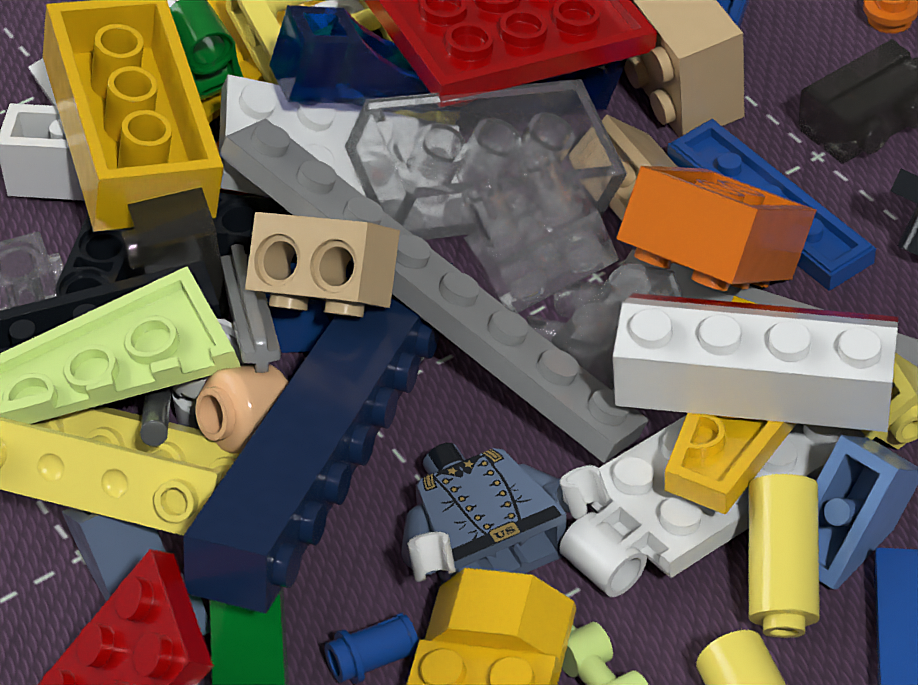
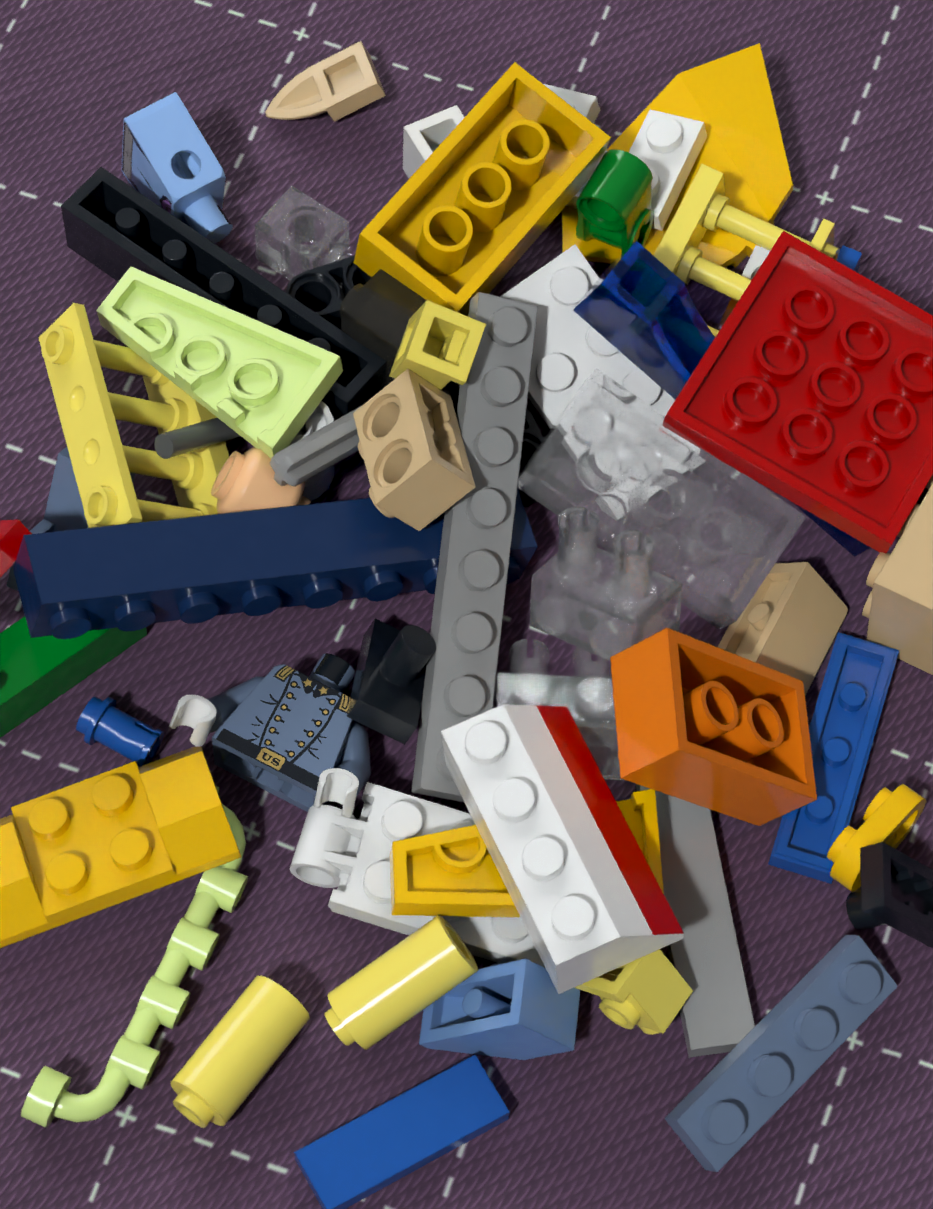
camera: 50 degrees right, 15 degrees up
none -> black tile [347,618,436,745]
none -> light yellow brick [389,300,486,390]
none -> yellow plate [827,784,926,892]

